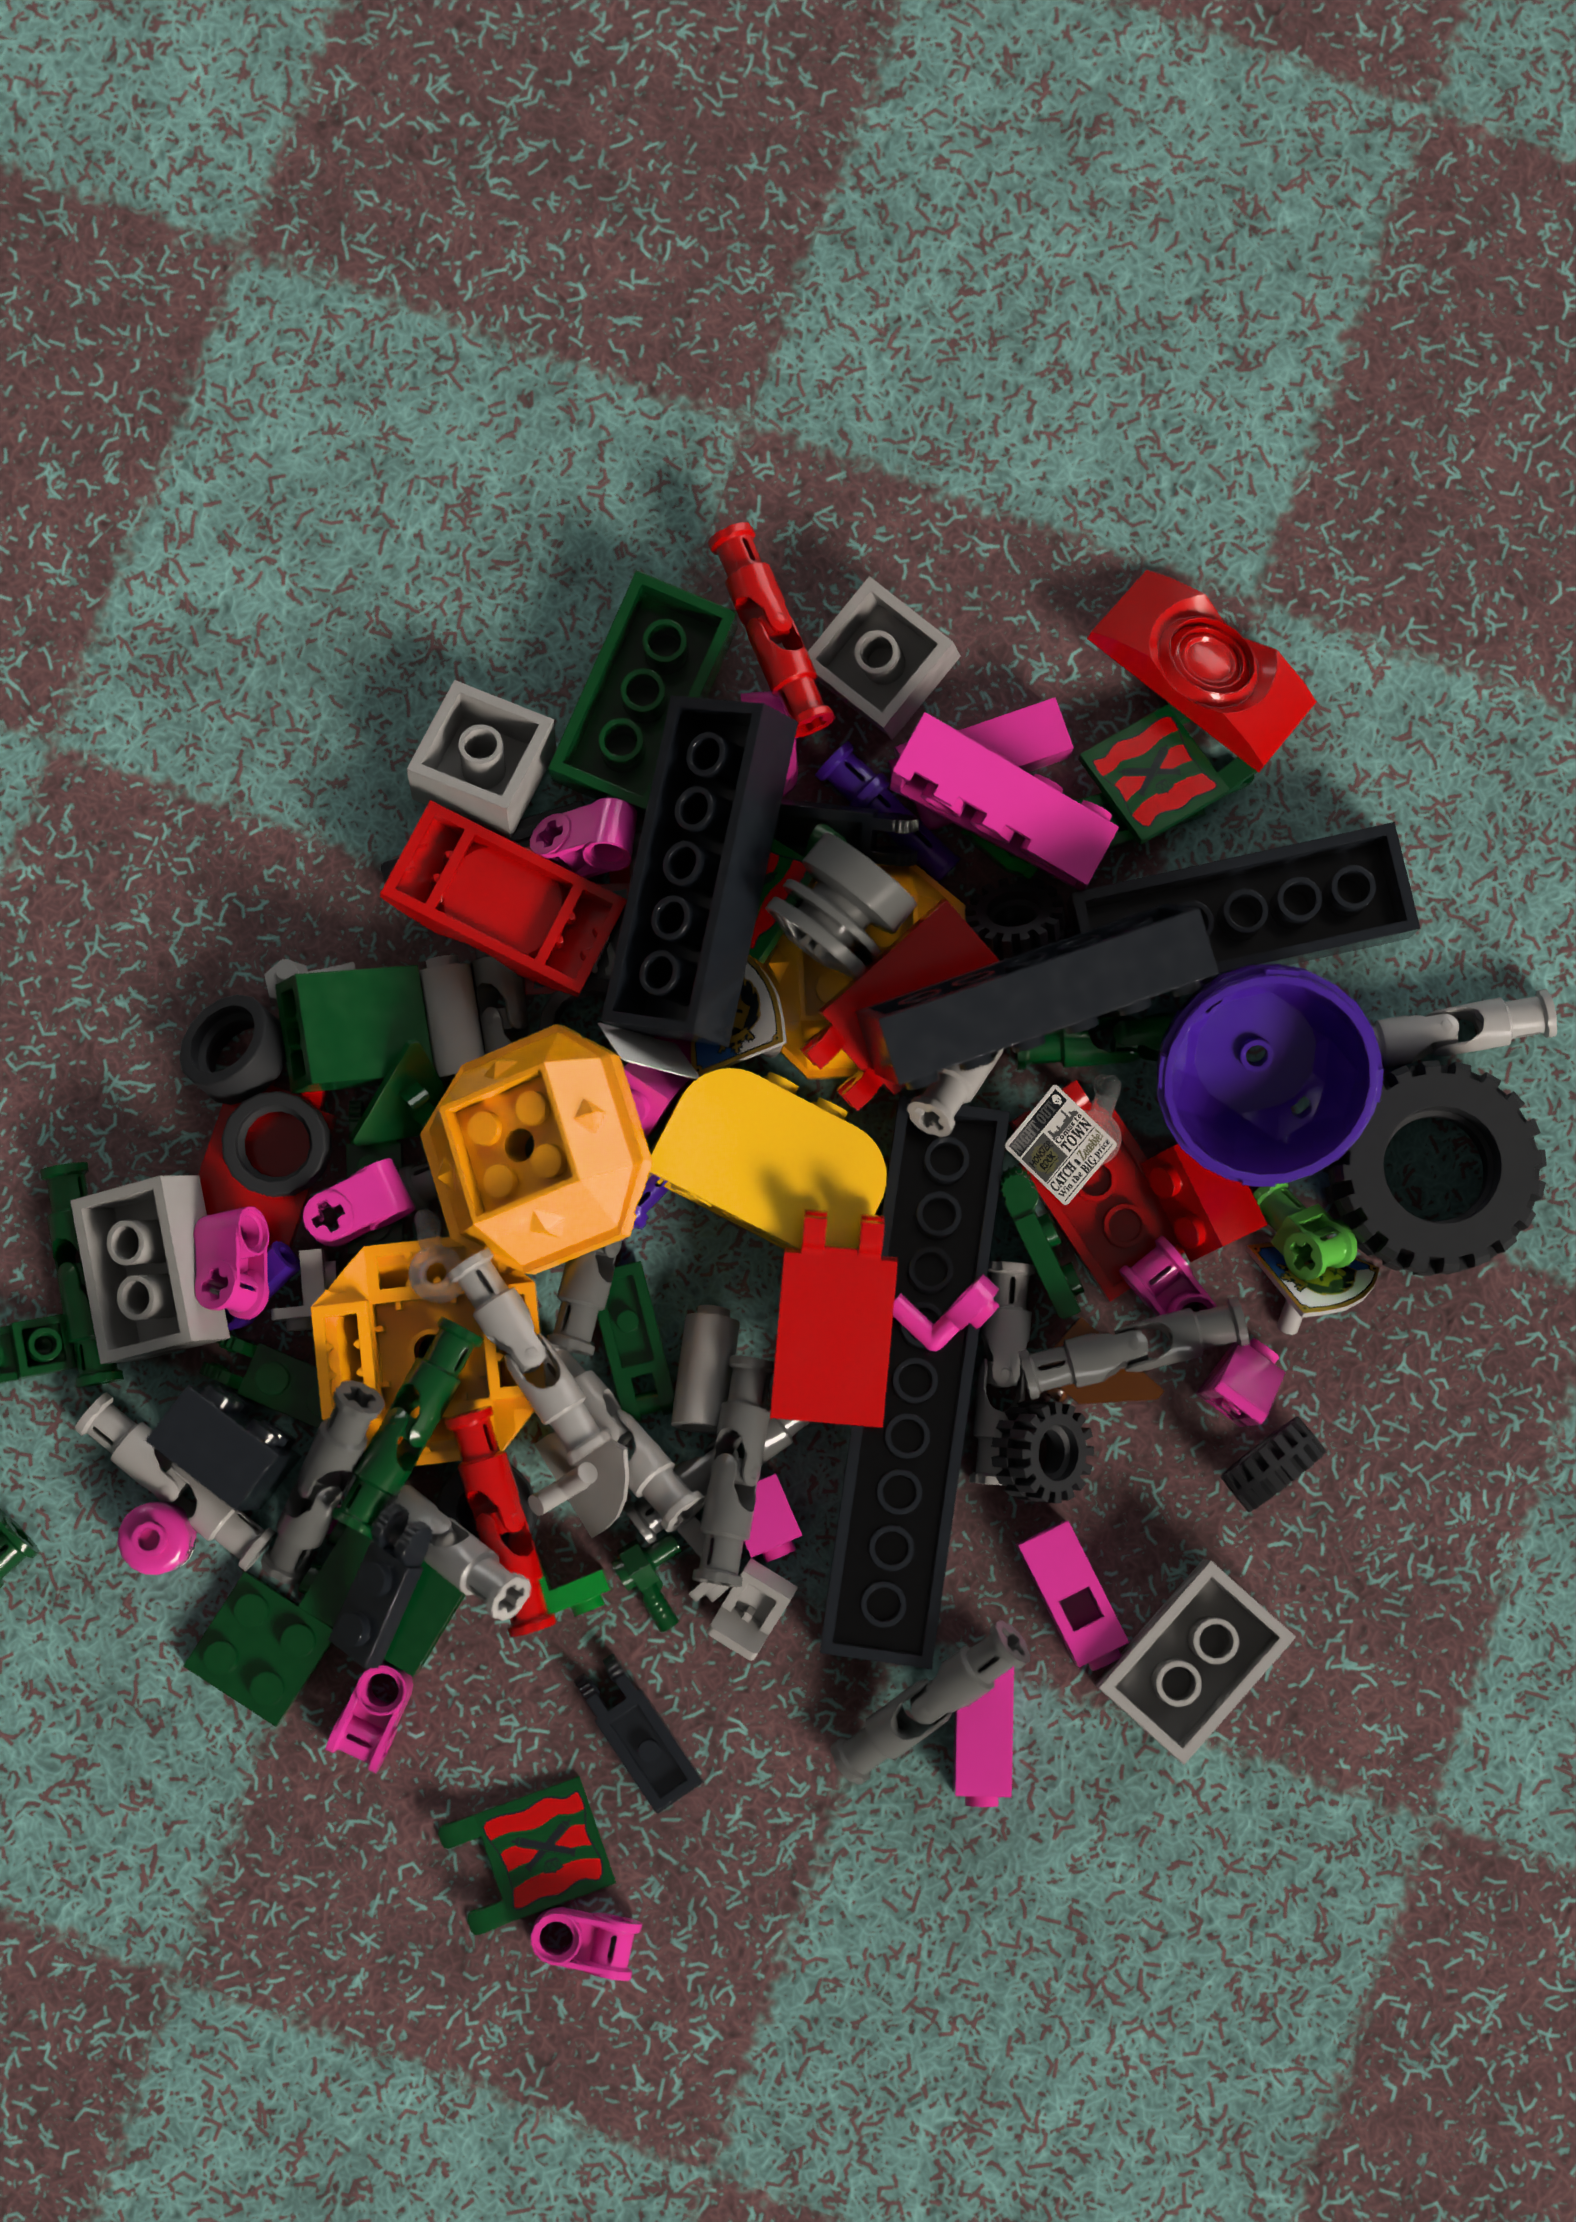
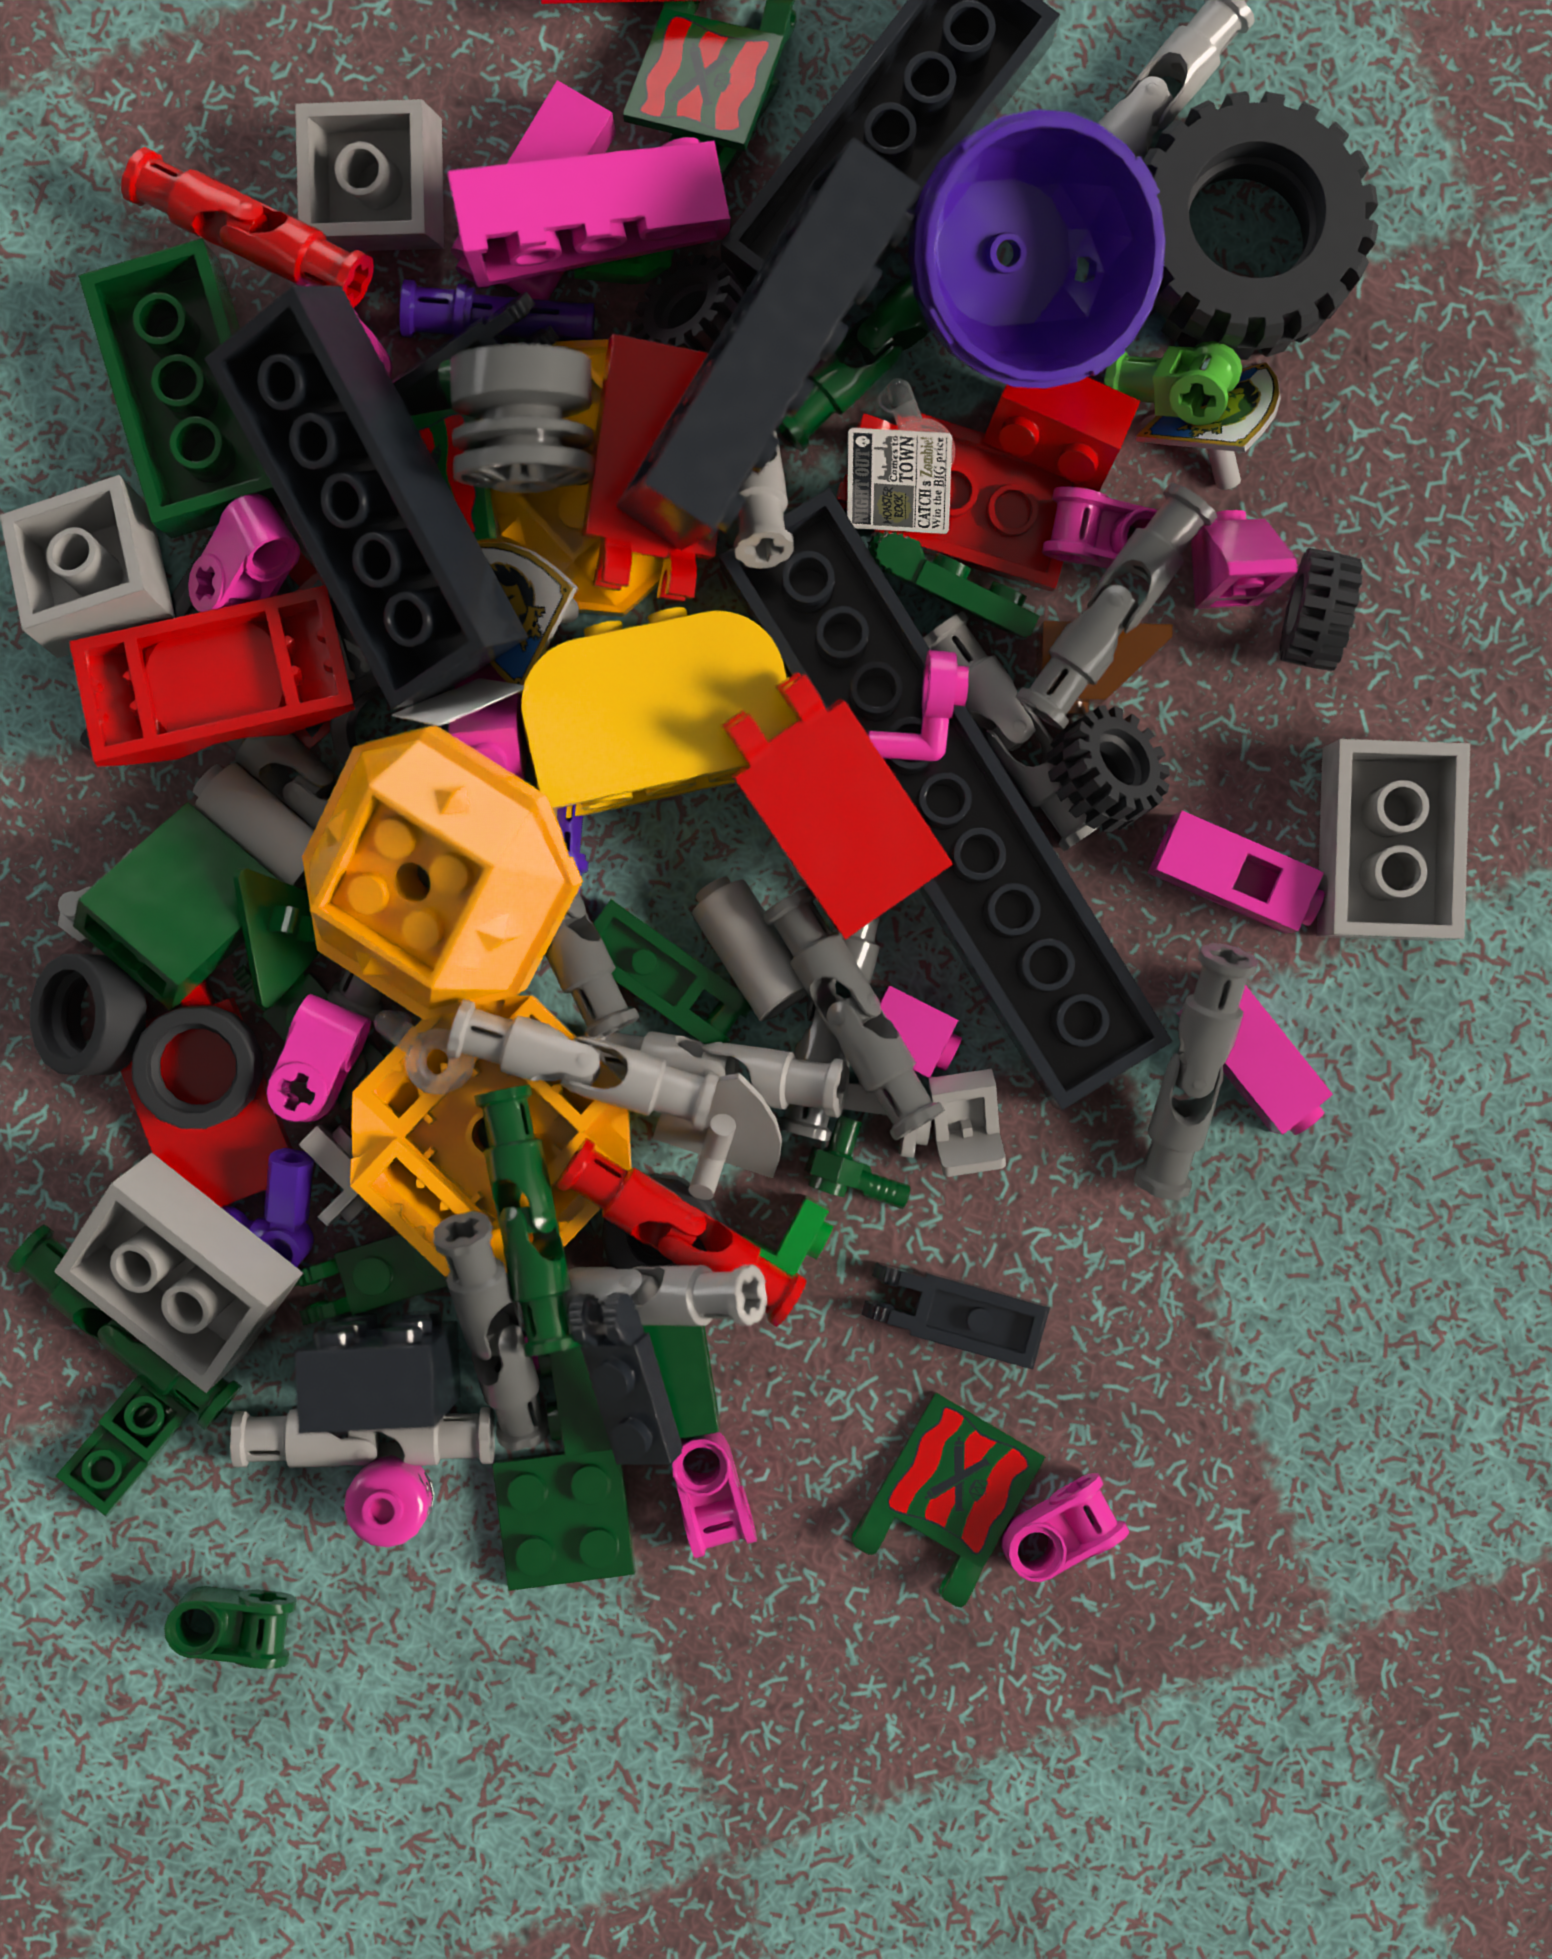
camera: 40 degrees left, 5 degrees up
dark pink piece [194,1206,269,1320] -> none

